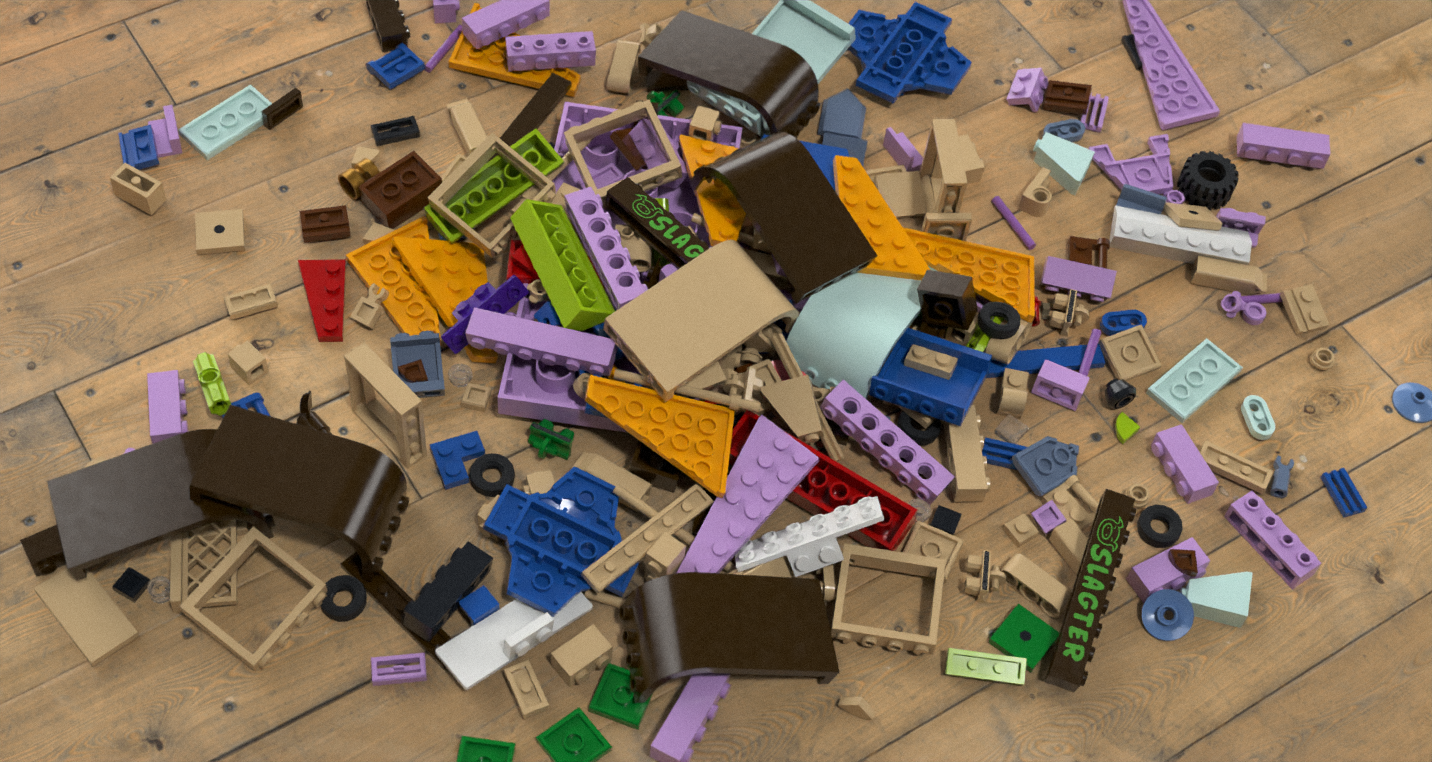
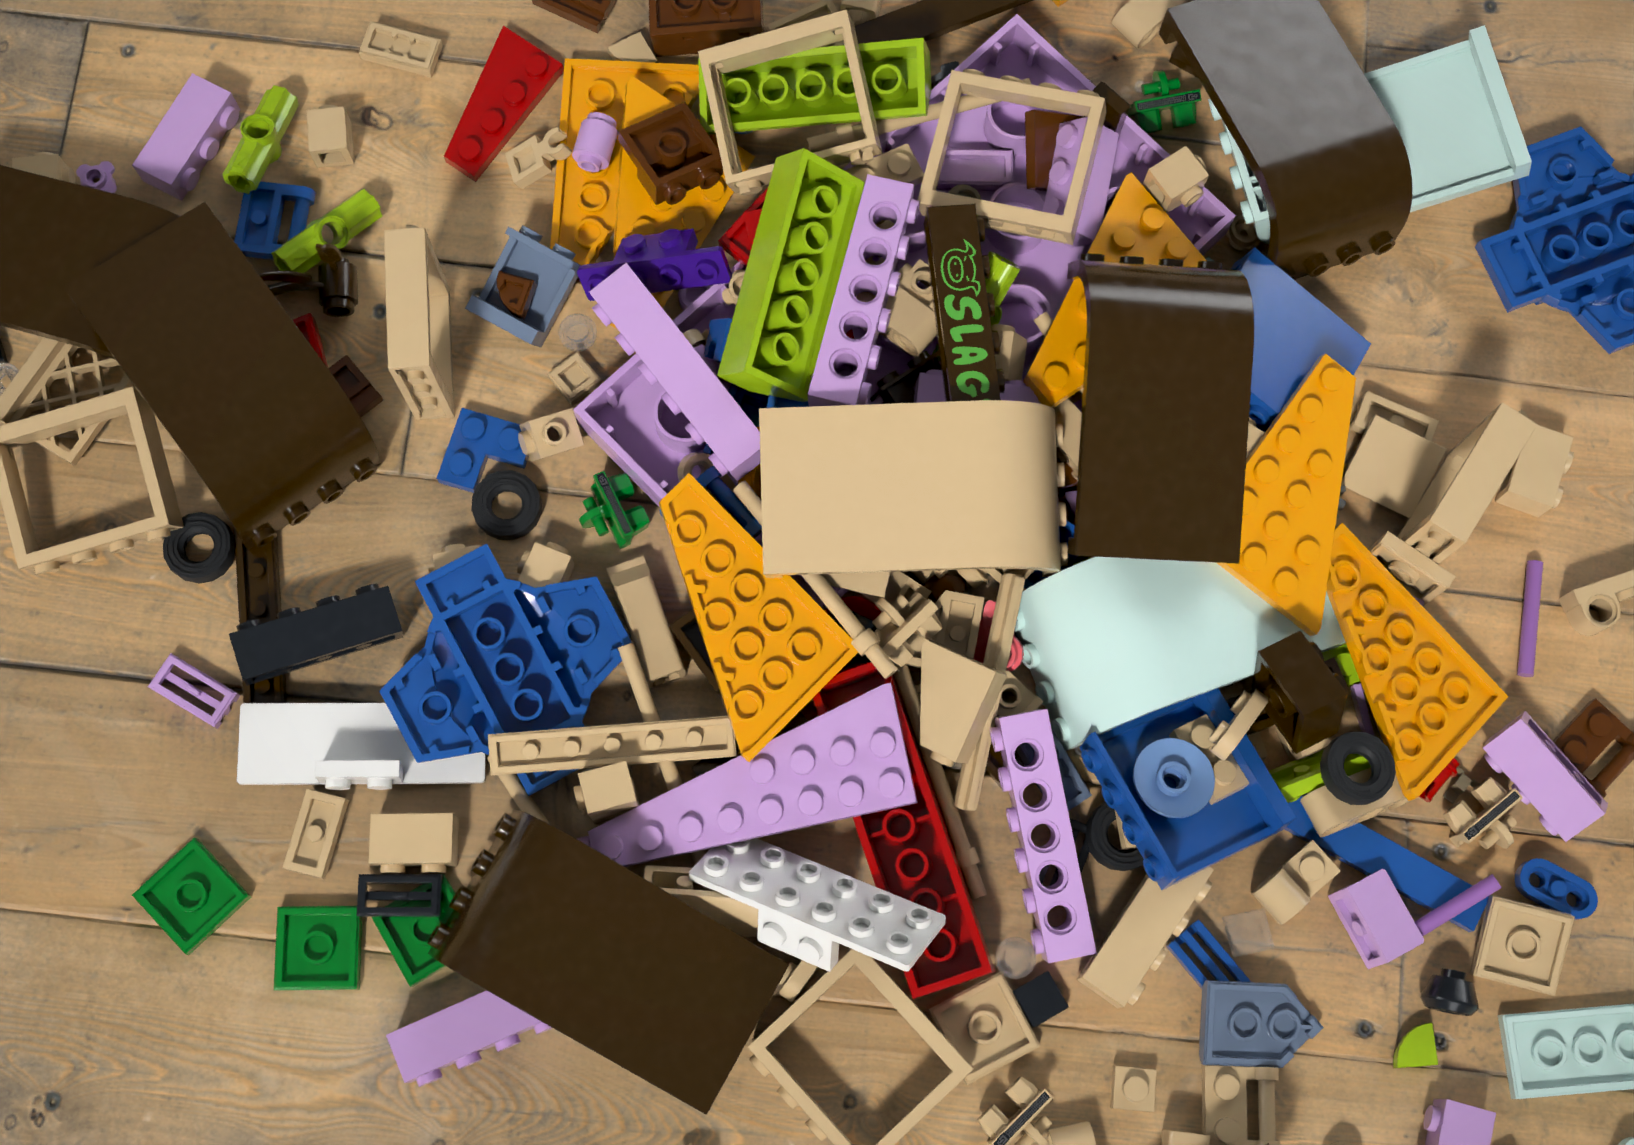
camera: 40 degrees right, 20 degrees up
blue panel [459,585,500,627] -> none
sand blue tile [818,88,866,139] -> none
sand blue panel [822,133,868,166] -> none
lavender panel [883,127,923,172] -> none
lavender plate [1031,500,1066,535] -> none
none -> lime piece [271,189,383,273]
none -> black tile [356,874,444,917]
none -> tan brick [518,408,584,462]
none -> lavender brick [572,112,618,172]
none -> reddish brown plate [618,102,723,205]
none -> medium blue dish [1133,738,1215,818]
none -> tan plate [1208,689,1270,761]

